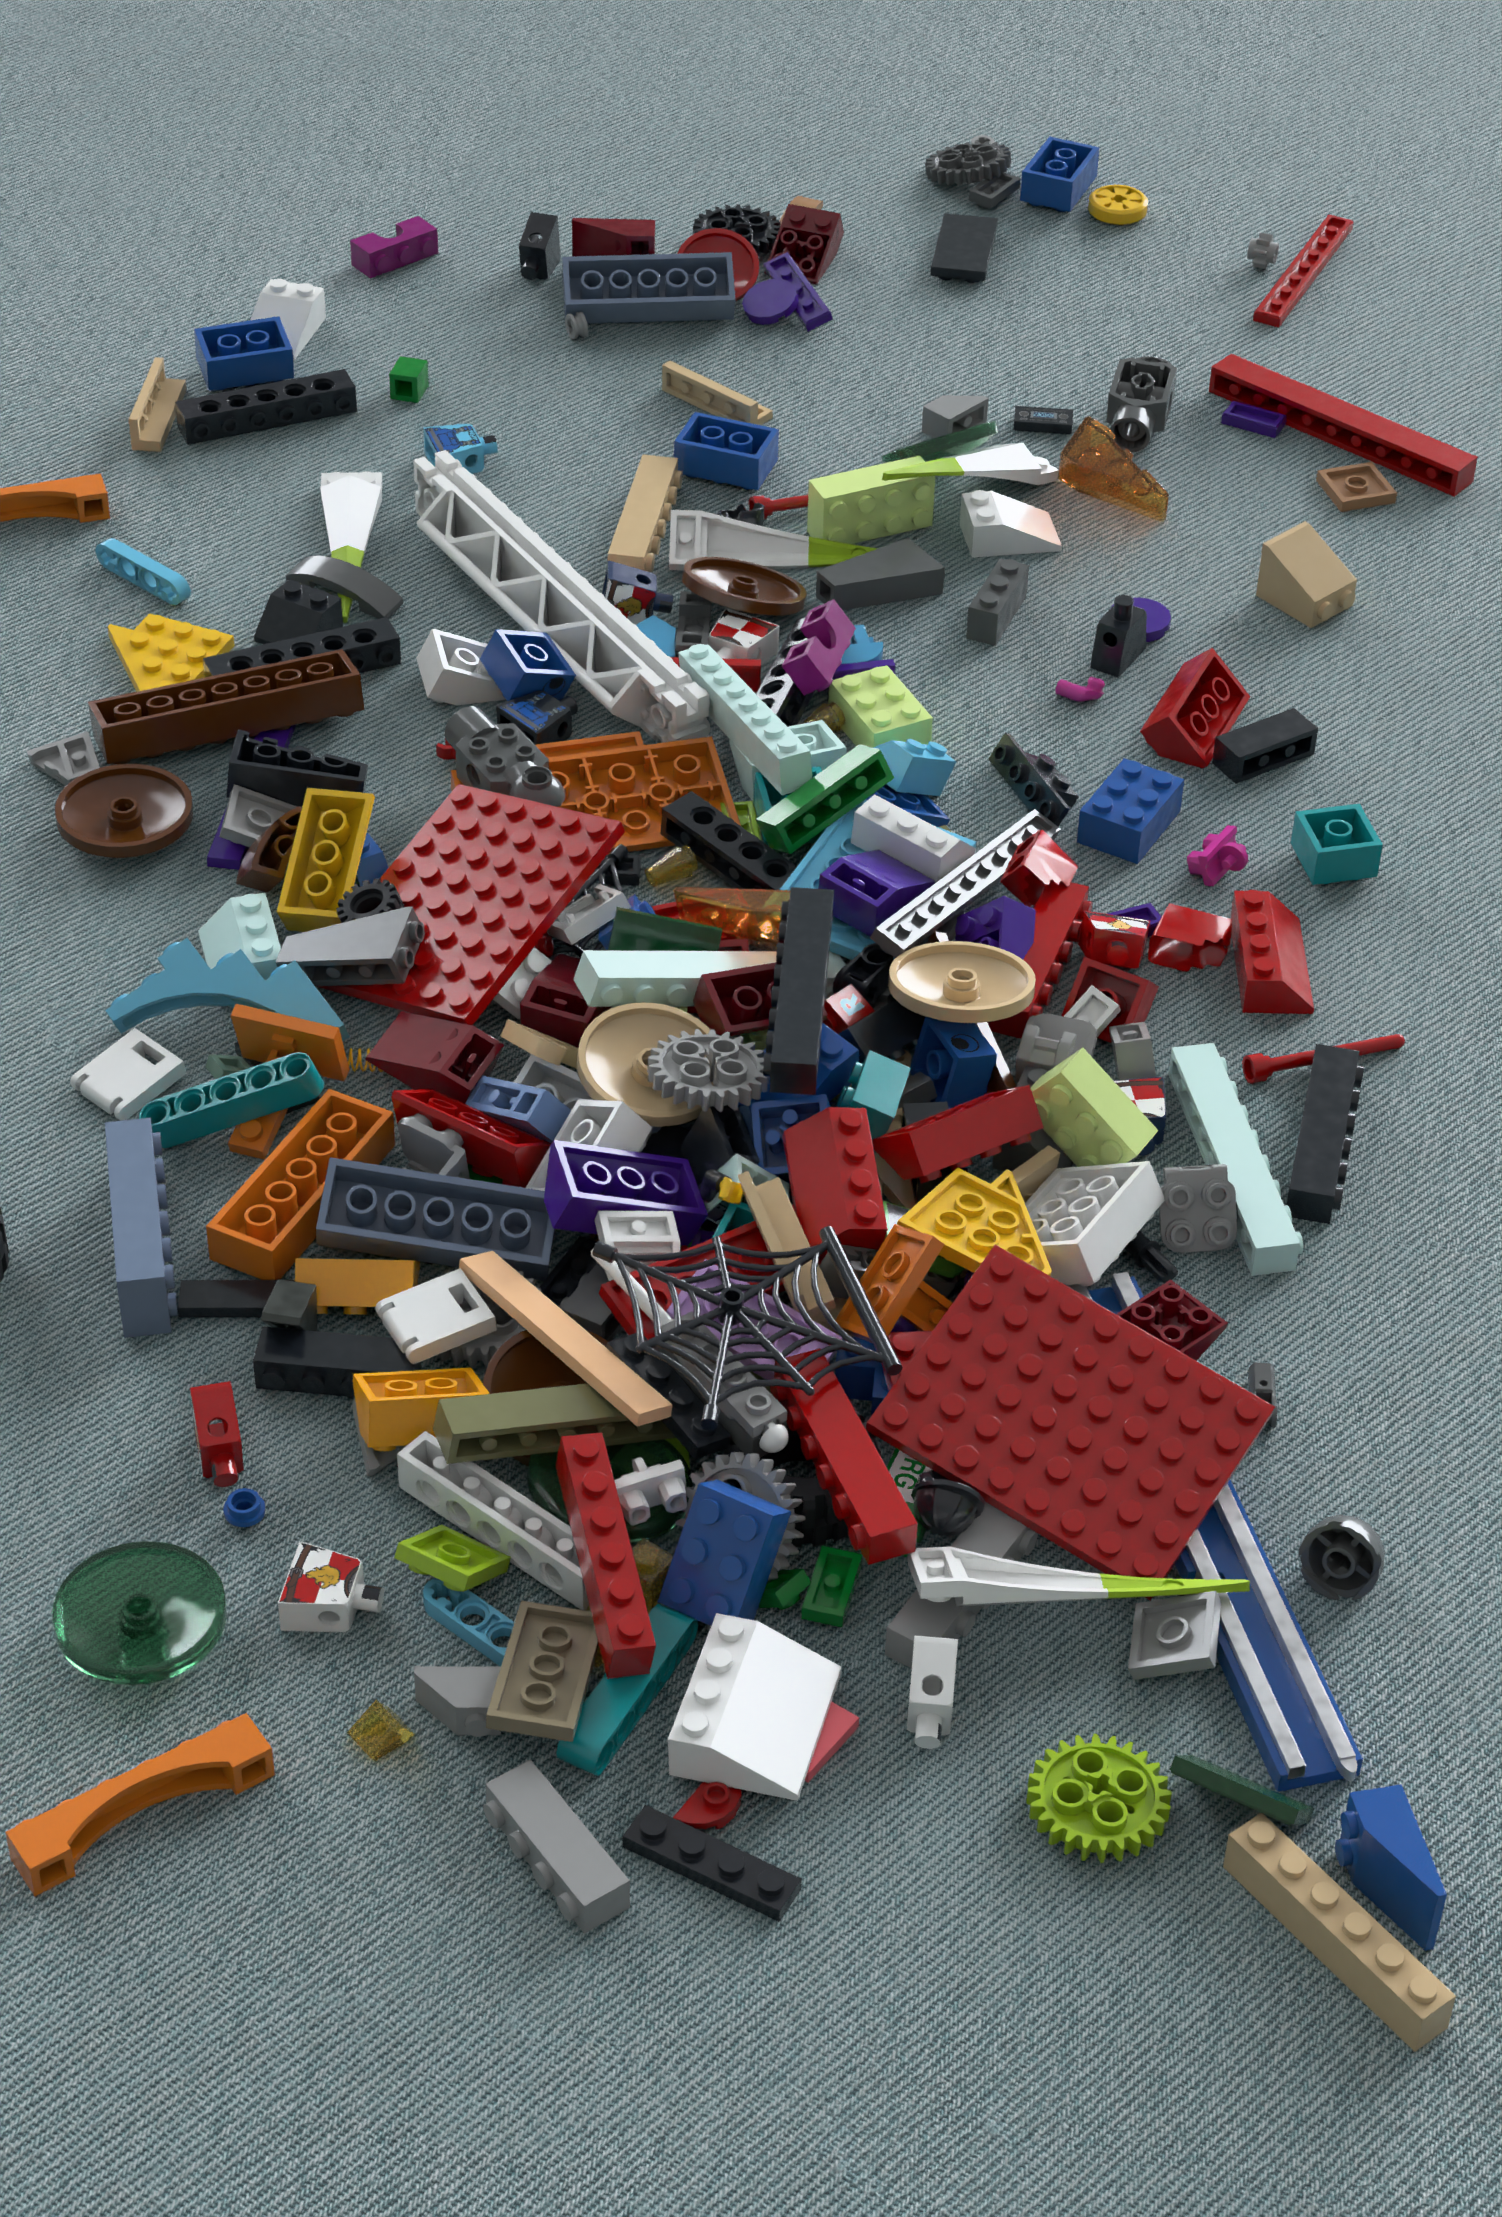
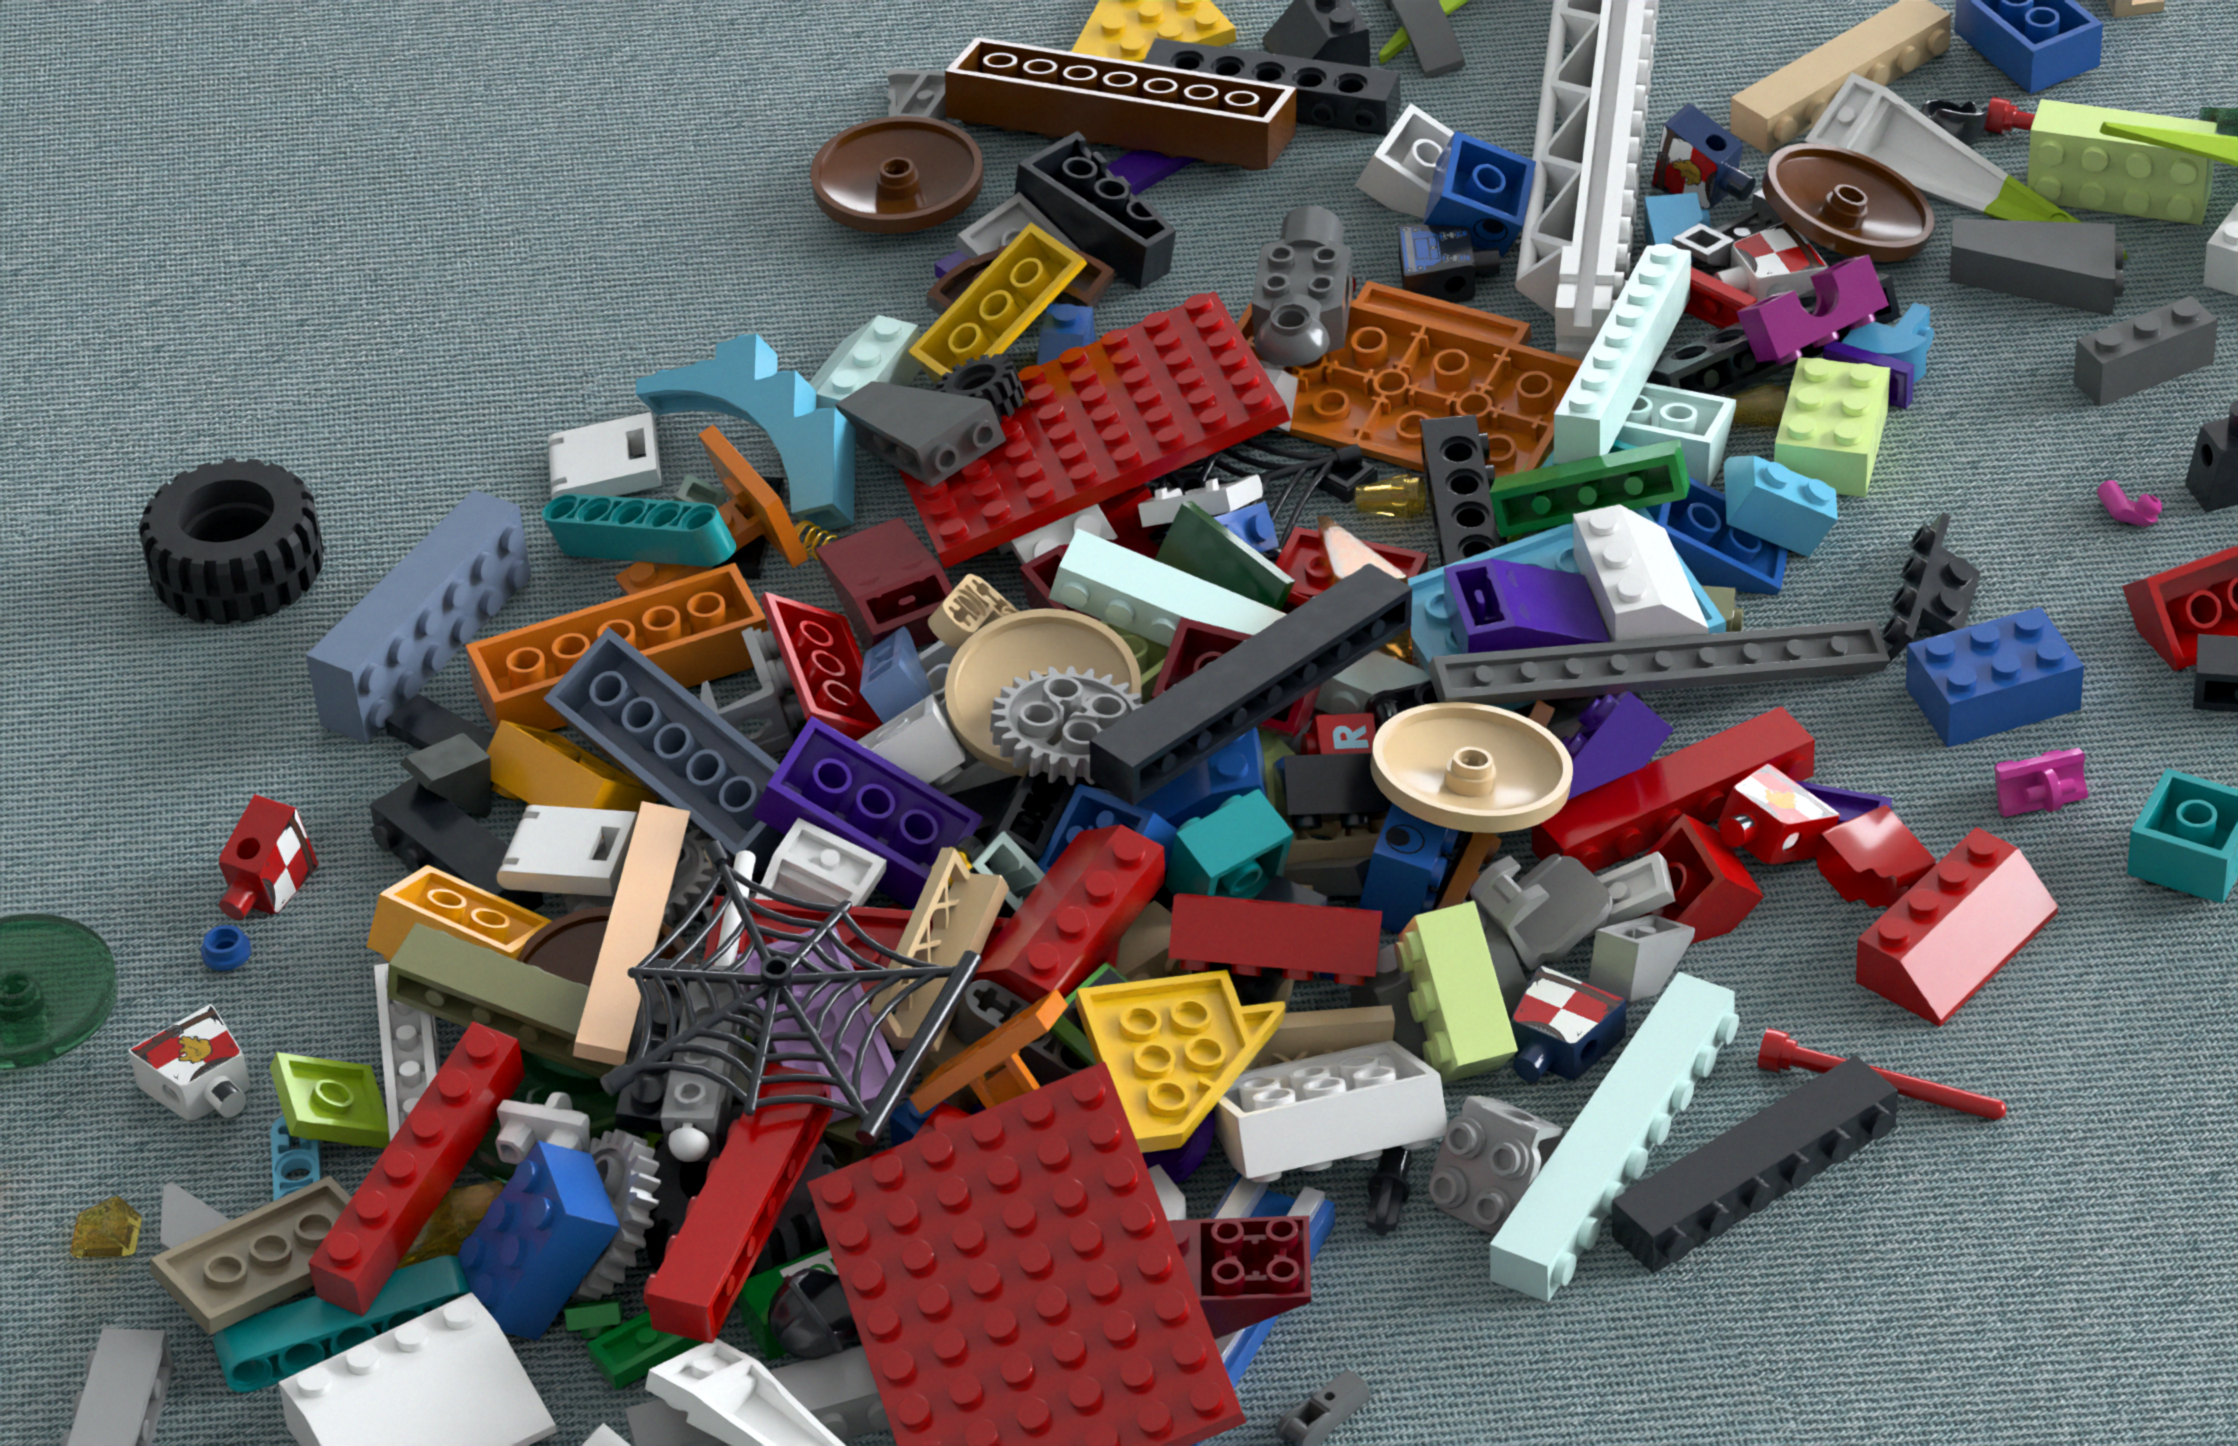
camera: 45 degrees right, 0 degrees up
red piece [1000,829,1078,907] -> none

